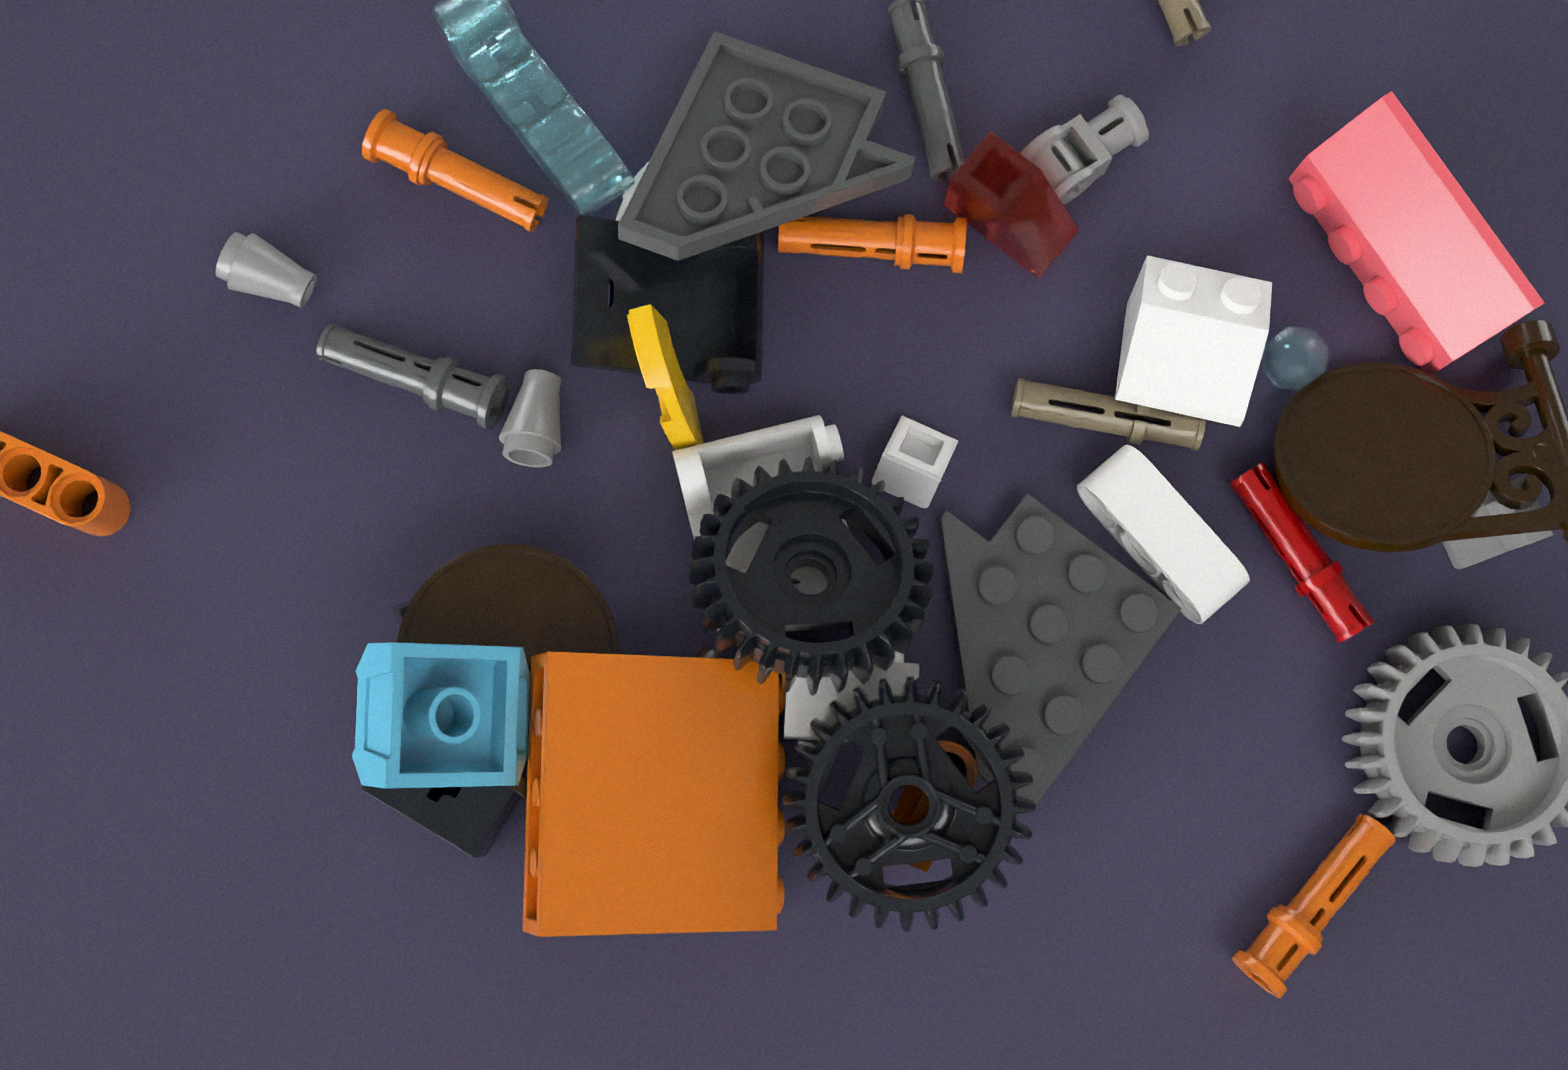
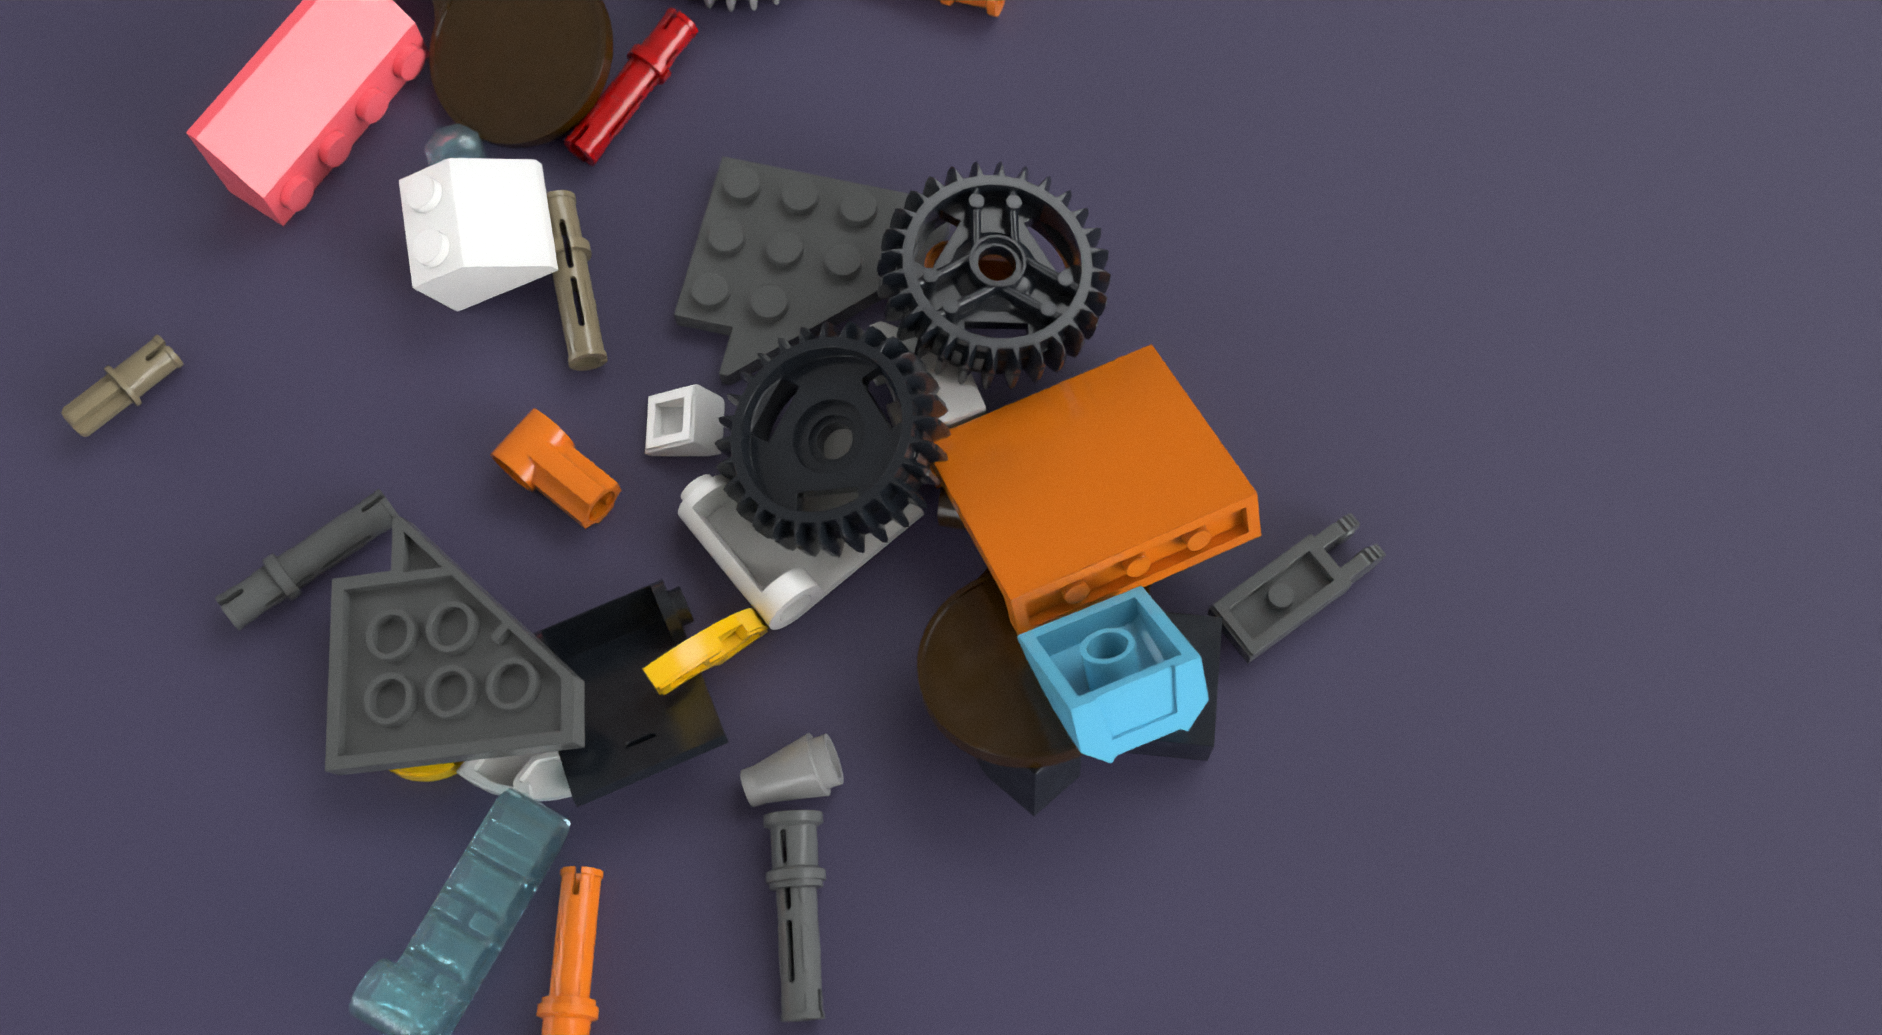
camera: 110 degrees left, 10 degrees down
orange pin [778,214,967,274] -> none
clear red slope [944,131,1079,279] -> none
light grey connector [1017,94,1149,209] -> none
white beam [1077,444,1250,624] -> none
none -> orange piece [490,409,622,530]
none -> dark grey hinge [1207,513,1386,664]

